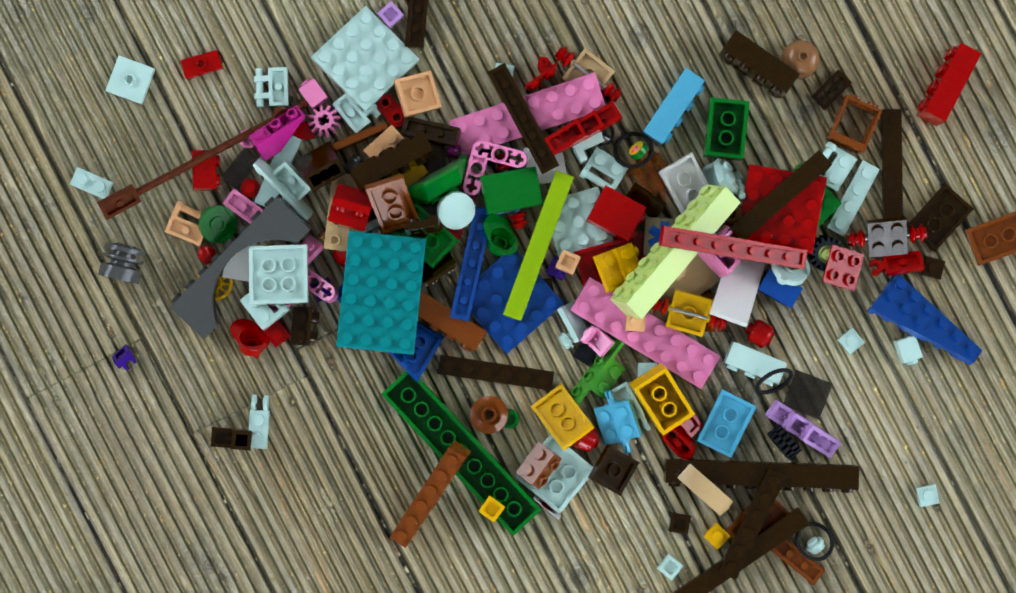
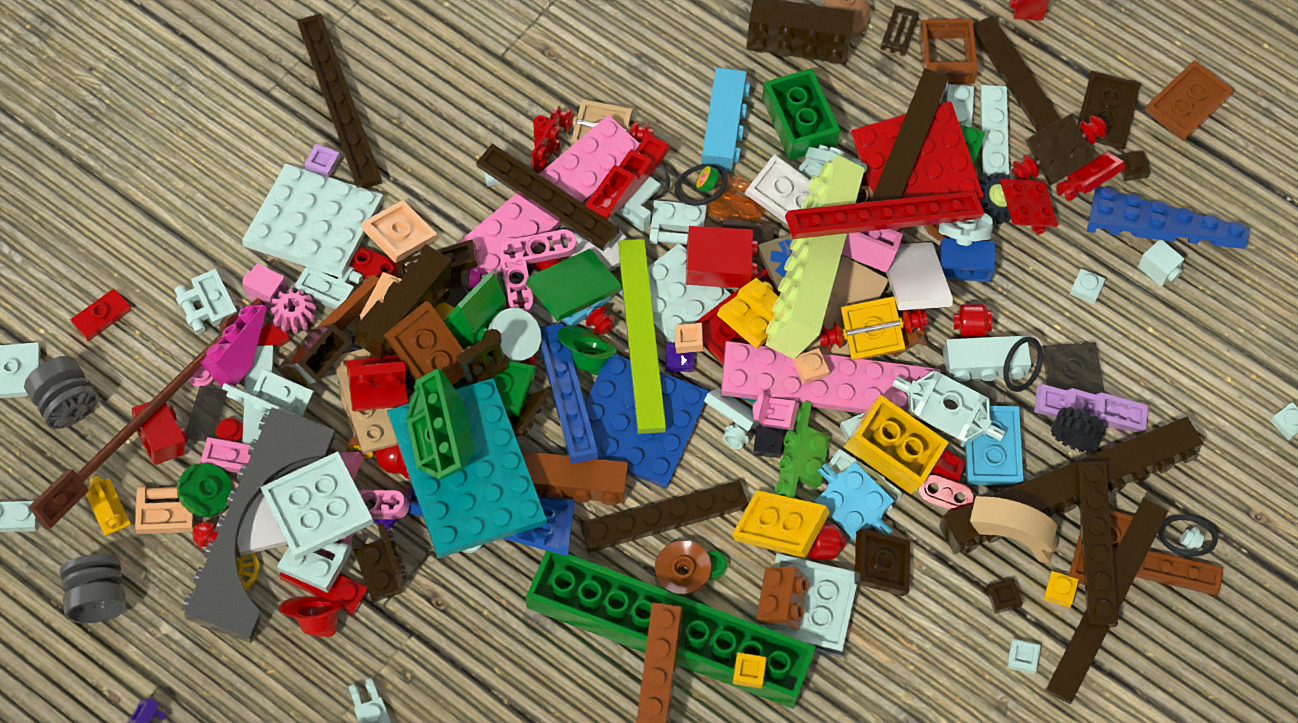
camera: 30 degrees left, 25 degrees down
none -> dark grey wheel [24,356,99,429]
none -> yellow hinge [86,476,131,537]
none -> green wedge [406,368,475,480]
none -> light aqua plate [892,371,1006,447]

